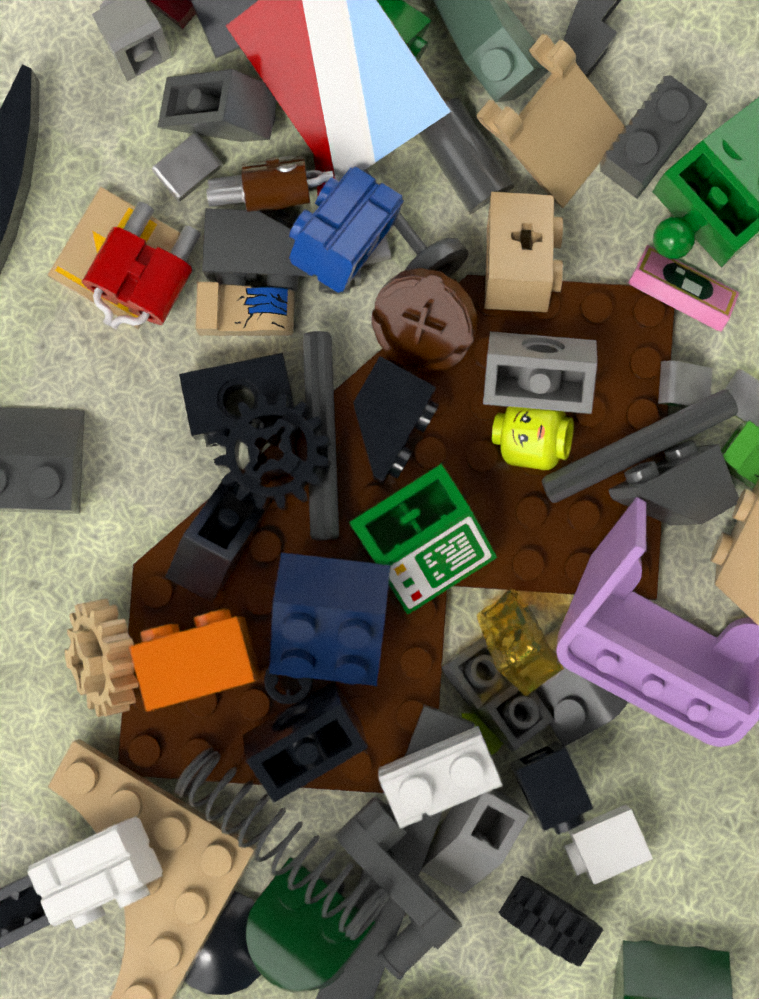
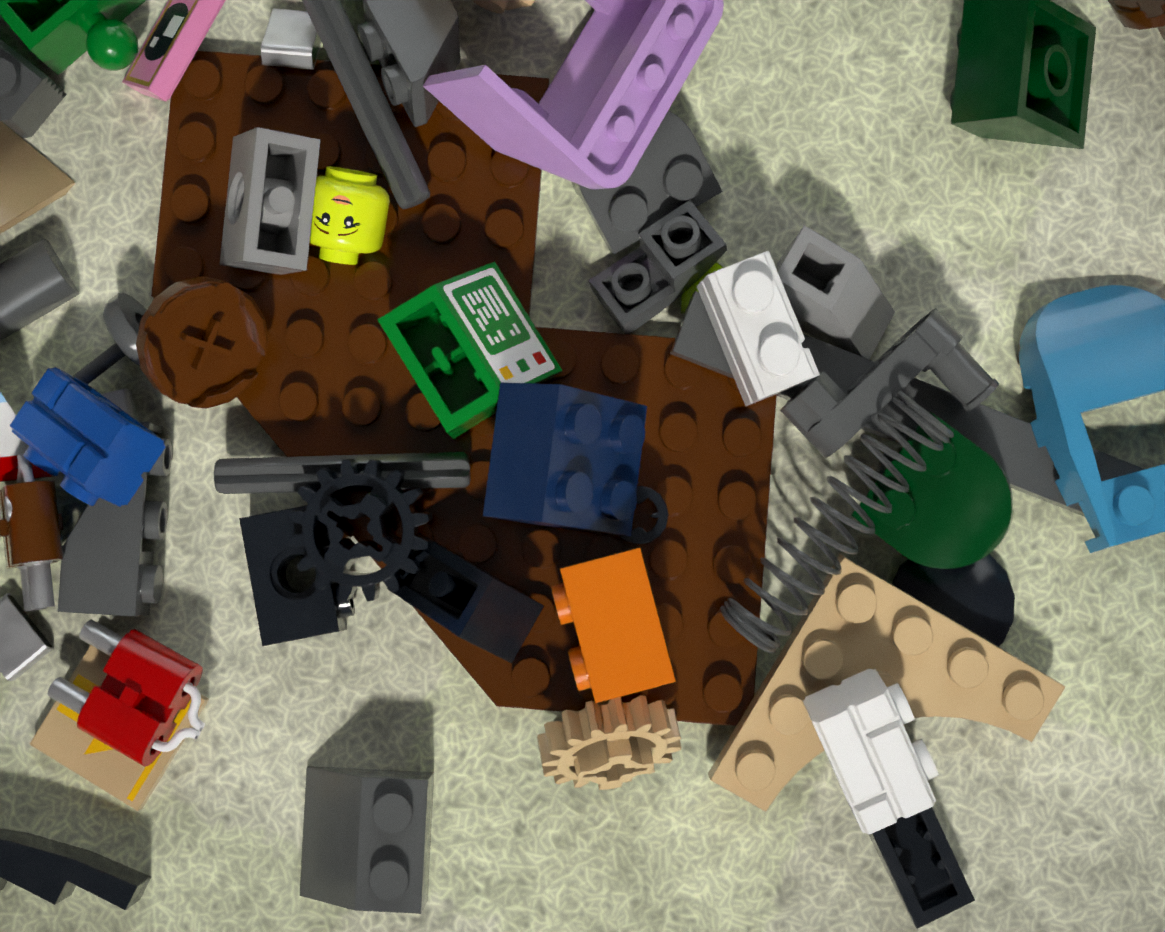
camera: 85 degrees left, 0 degrees up
tan leg [195,282,295,336] -> none
black brick [243,681,368,803] -> none
black slope [353,356,439,485] -> none
clear yellow leg [476,588,564,696] -> none
tan brick [484,192,563,312] -> none
black tyre [498,875,603,967] -> none
black brick [509,741,594,834] -> none
white brick [564,805,653,885] -> none

